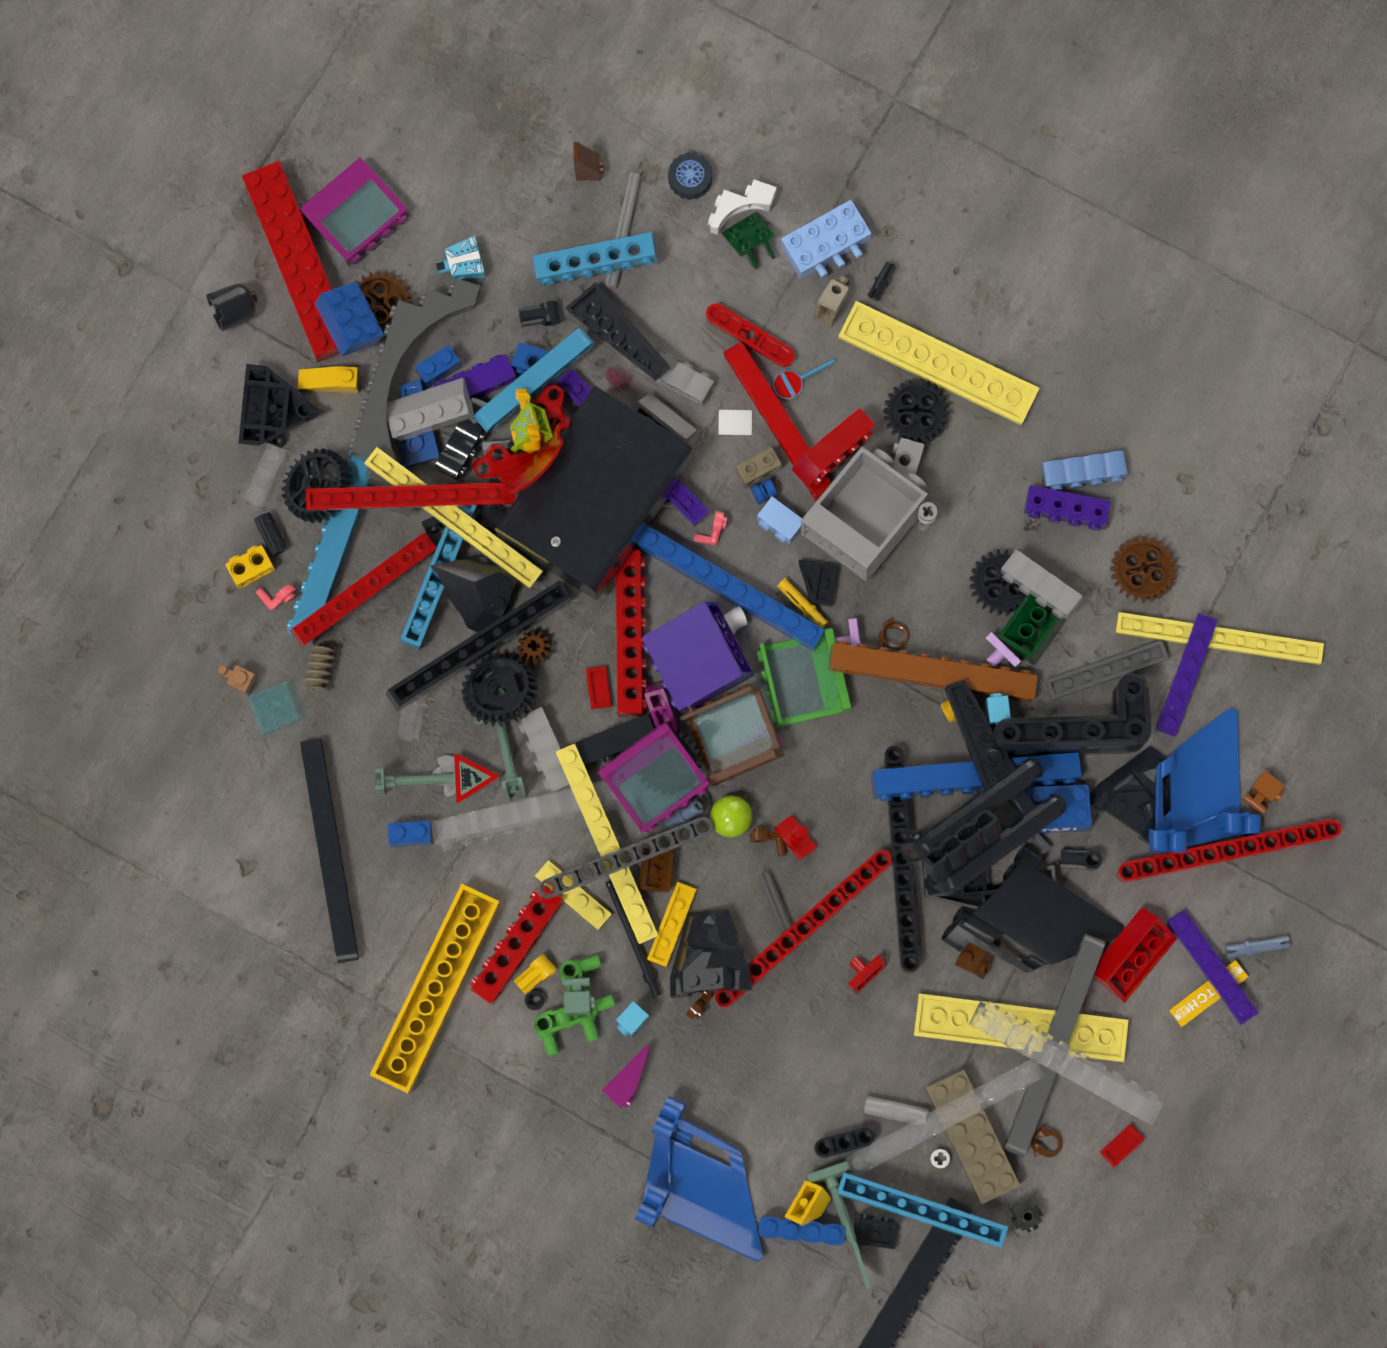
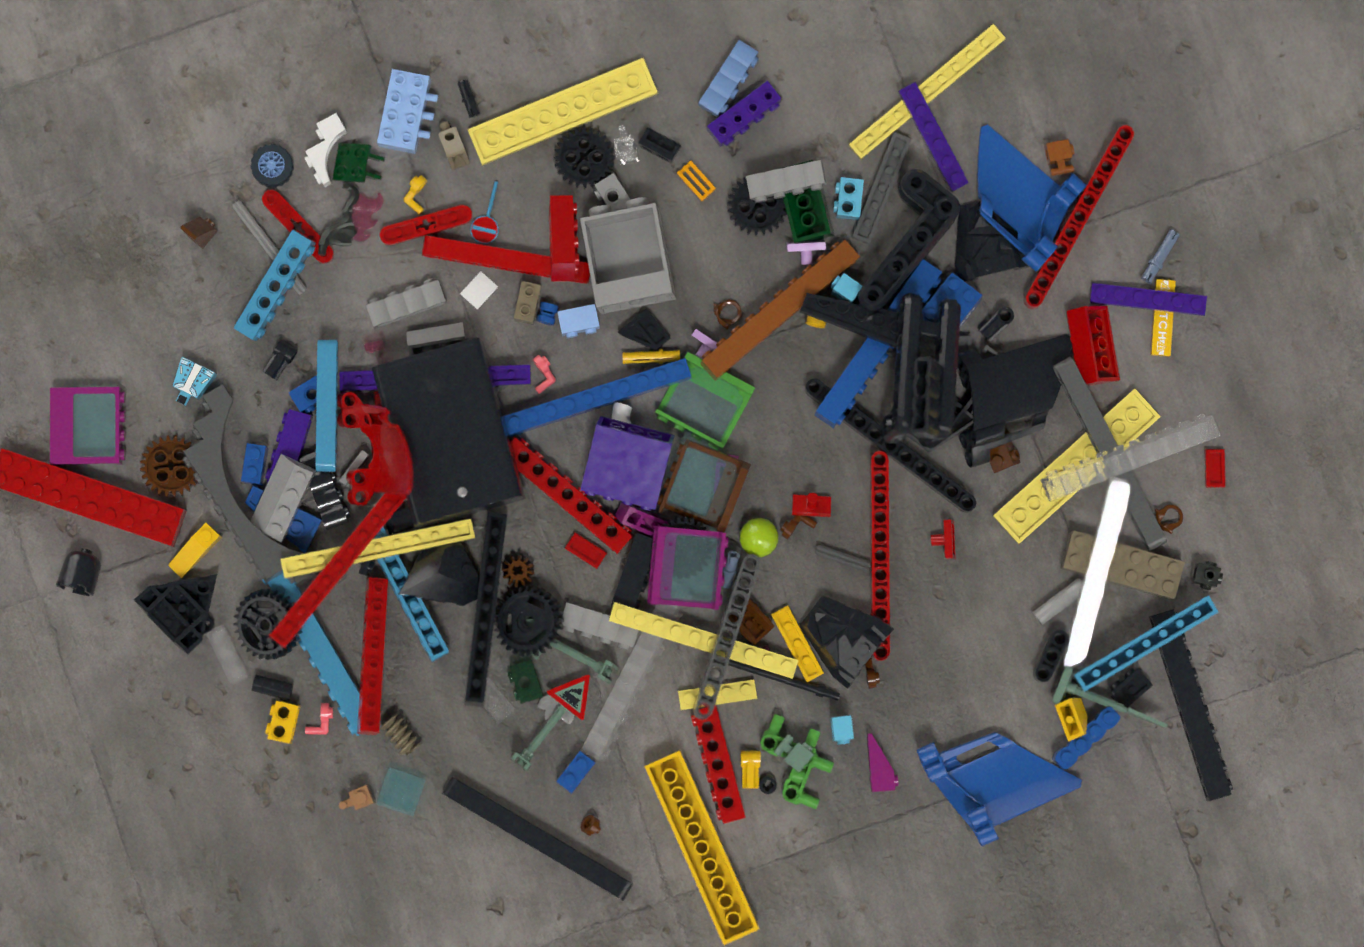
camera: 55 degrees left, 5 degrees up
blue brick [315,281,384,357] -> none
torso [507,388,553,453] -> none
black wing [565,282,671,381] -> none
light grey pin [918,502,937,531] -> none
white bush [930,1149,950,1168] -> none
reddish brown gear [1110,536,1178,603] -> none
none -> red piece [262,190,334,264]
none -> piece [318,184,383,256]
none -> yellow plate [403,175,428,215]
none -> clear green brick [507,660,543,704]
none -> reddish brown tile [580,815,601,836]
none -> clear brick [613,125,639,165]
none -> black hinge [638,127,682,164]
none -> light orange tile [676,160,716,202]
none -> medium azure brick [833,177,864,220]

